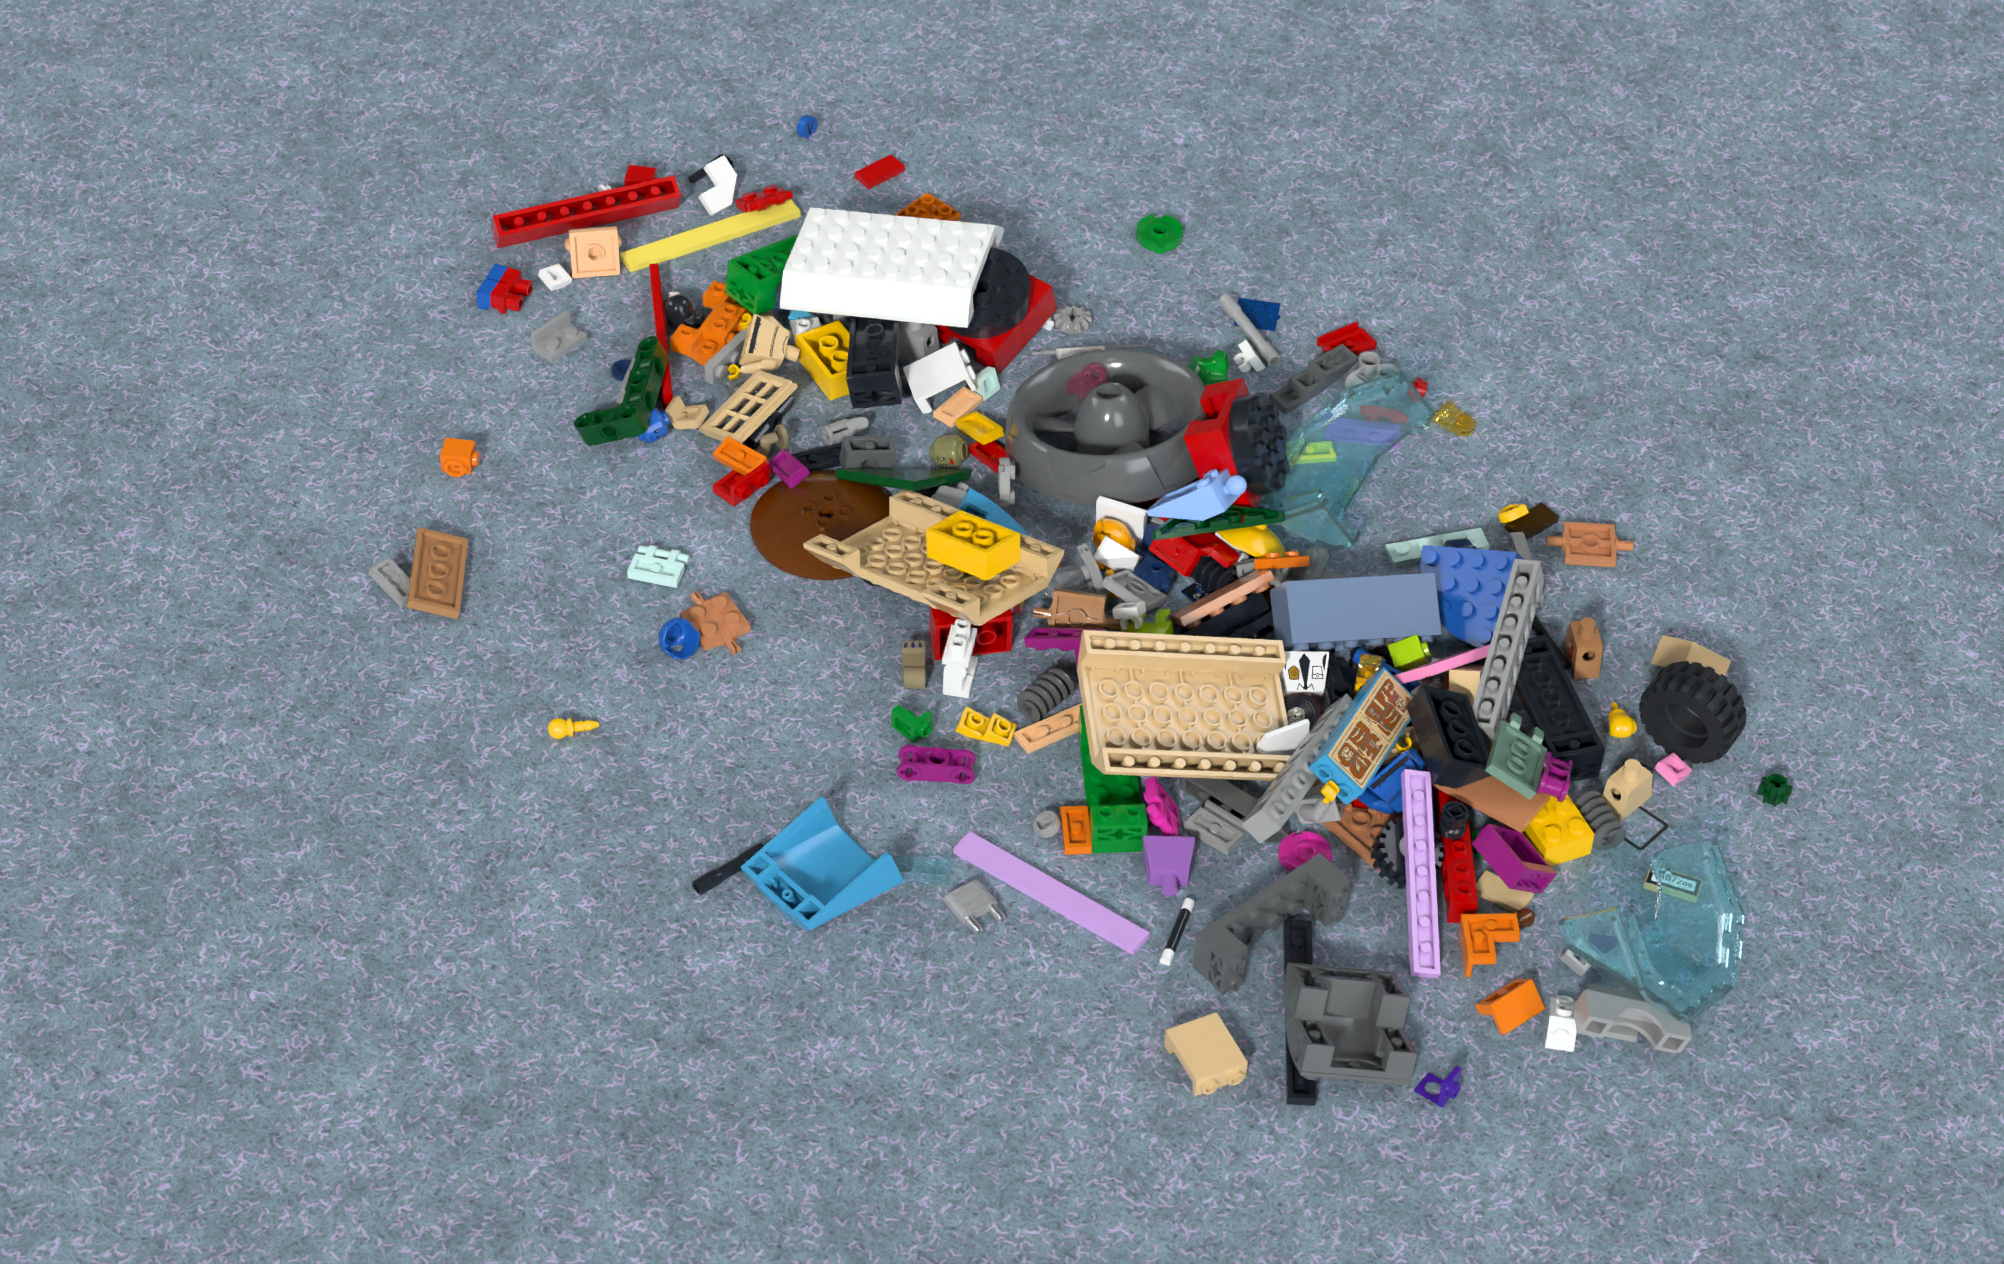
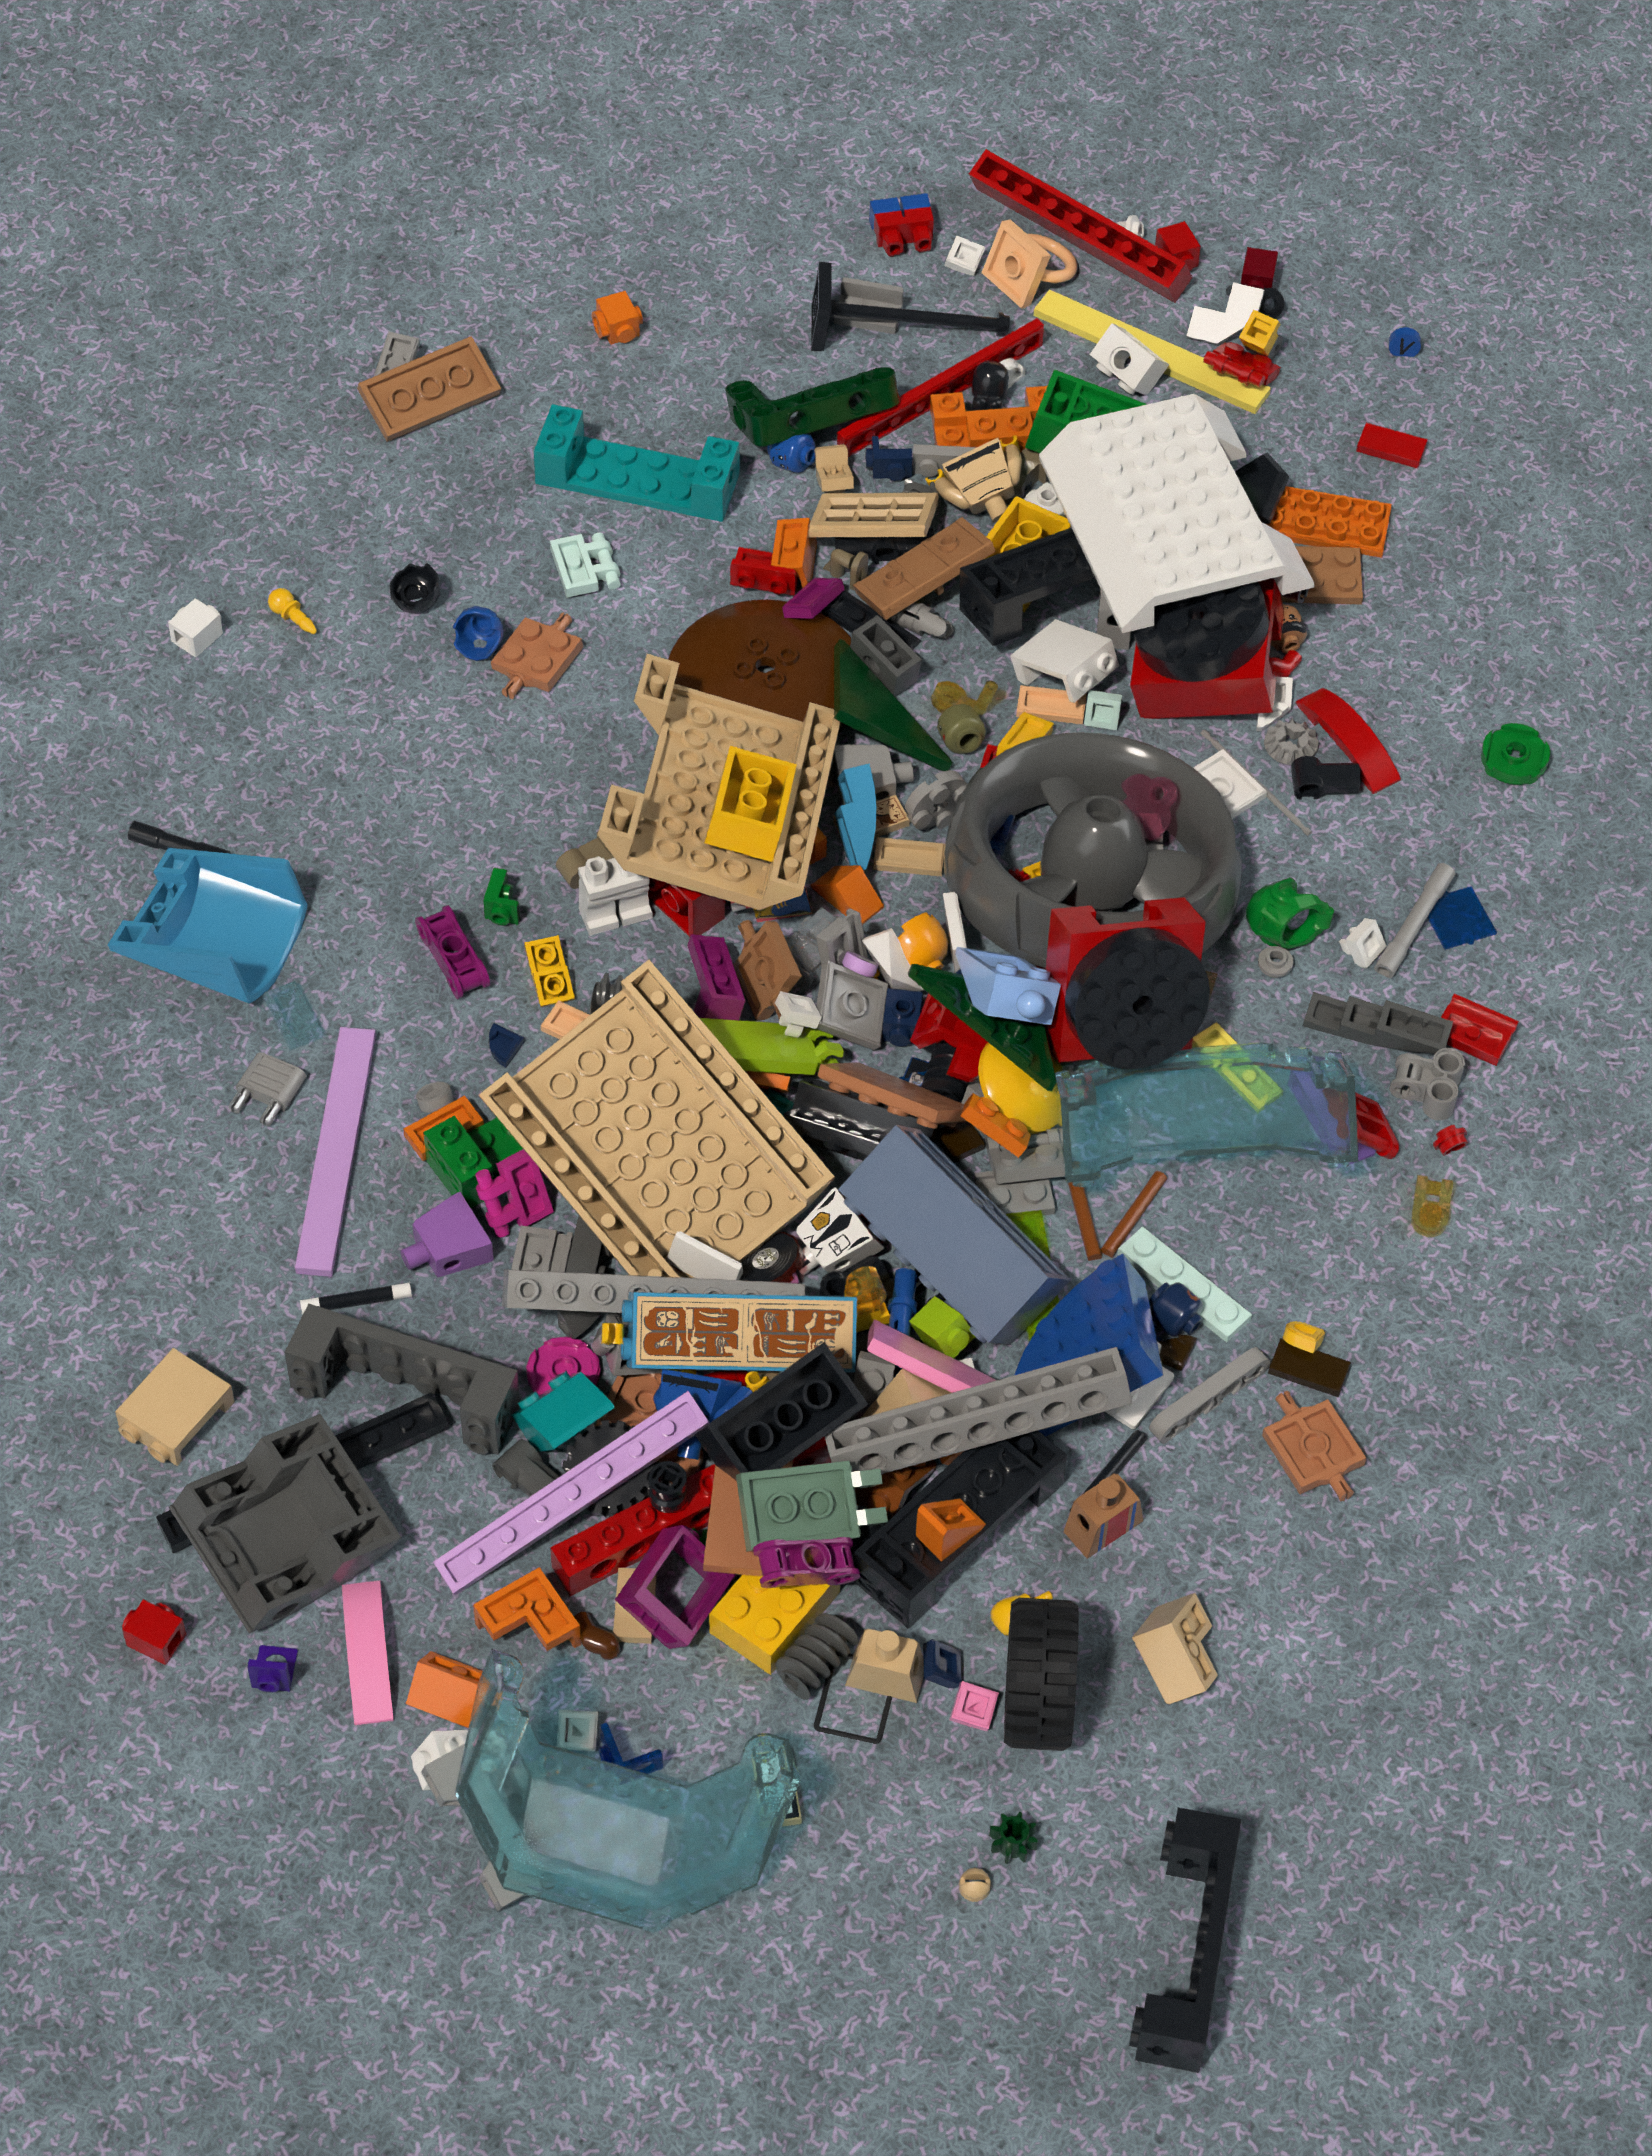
camera: 60 degrees right, 10 degrees up
none -> red brick [122,1599,186,1665]
none -> white brick [168,598,223,657]
none -> bright pink slope [342,1580,394,1725]
none -> black hair [390,563,440,613]
none -> dark blue tile [489,1023,524,1068]
none -> dark grey piece [492,1439,559,1497]
none -> teal slope [512,1370,615,1452]
none -> teal plate [534,404,740,522]
none -> black tile [811,262,1010,351]
none -> lavender tile [842,951,879,978]
none -> medium nougat container [853,517,996,620]
none -> dark blue bracket [865,436,912,481]
none -> tan tile [873,837,945,877]
none -> orange slope [916,1498,986,1562]
none -> clear yellow plate [931,680,998,715]
none -> tan hinge [959,1867,991,1902]
none -> dark orange bar [1066,1163,1102,1261]
none -> white brick [1090,323,1169,395]
none -> dark orange bar [1100,1171,1167,1258]
none -> black plate [1129,1807,1241,2073]
none -> yellow leg [1239,309,1283,360]
none -> dark red brick [1241,247,1278,289]
none -> black piece [1291,756,1360,800]
none -> red slope [1295,688,1401,794]

